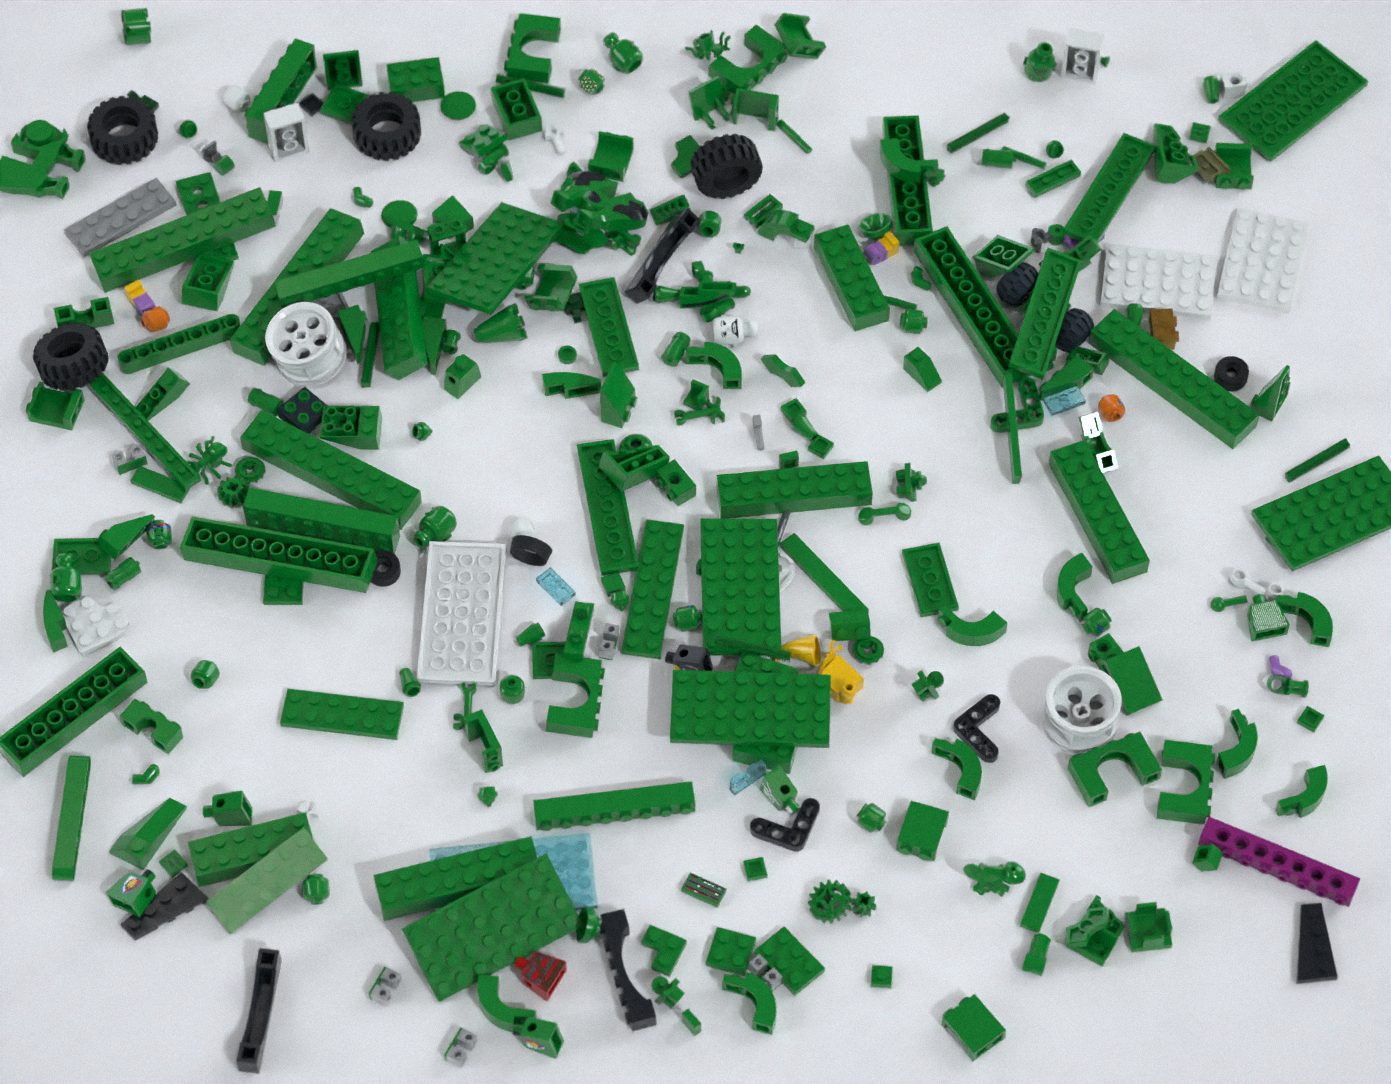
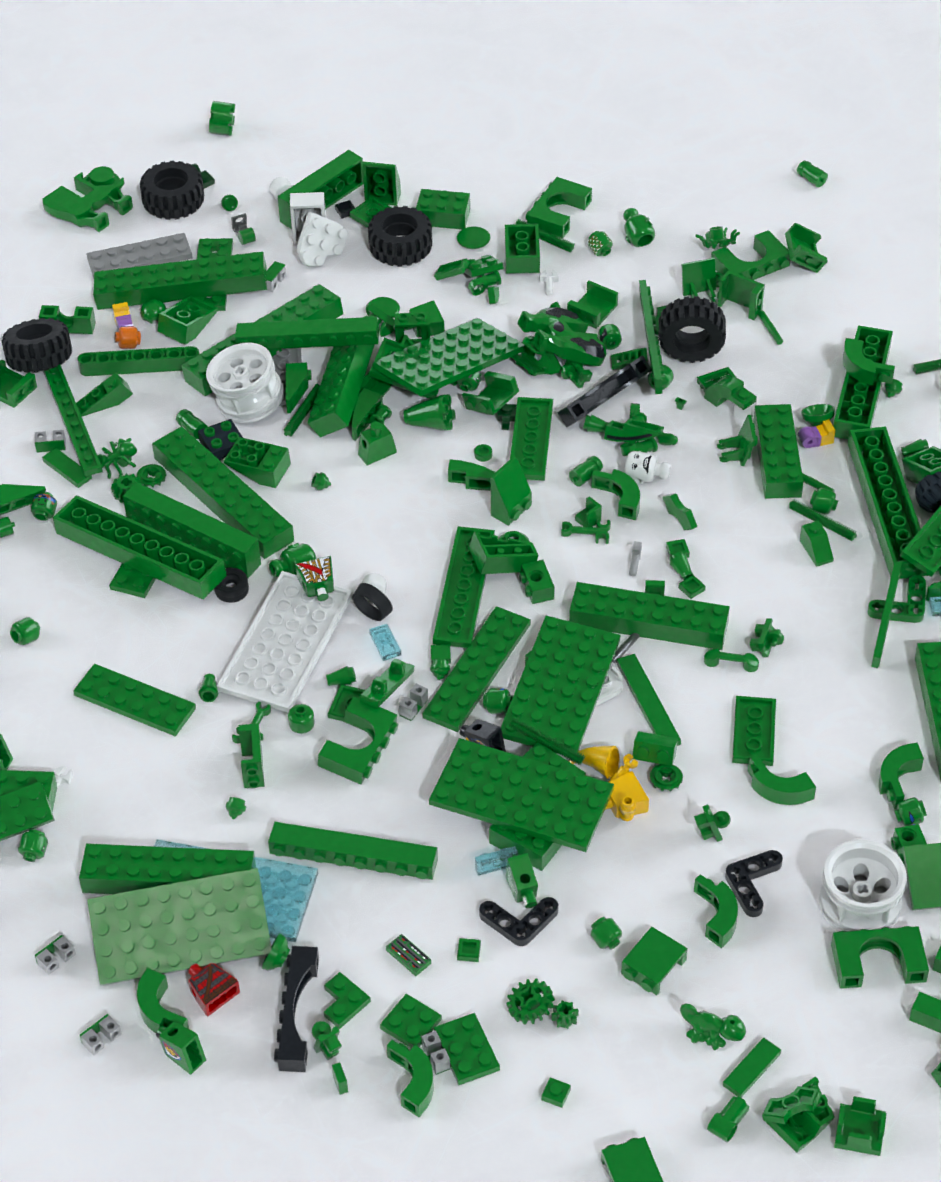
camera: 20 degrees right, 10 degrees down
green arm [353,187,373,208] -> none
green arm [911,266,932,291] -> none
none -> green hair [140,299,167,324]
none -> torso [295,556,334,601]
none -> white plate [297,212,348,267]
none -> green tile [434,258,469,281]
none -> green head [598,324,622,350]
none -> green plate [639,280,666,394]
none -> green plate [717,415,758,466]
none -> green axle [789,499,857,541]
none -> green cone [901,439,929,458]

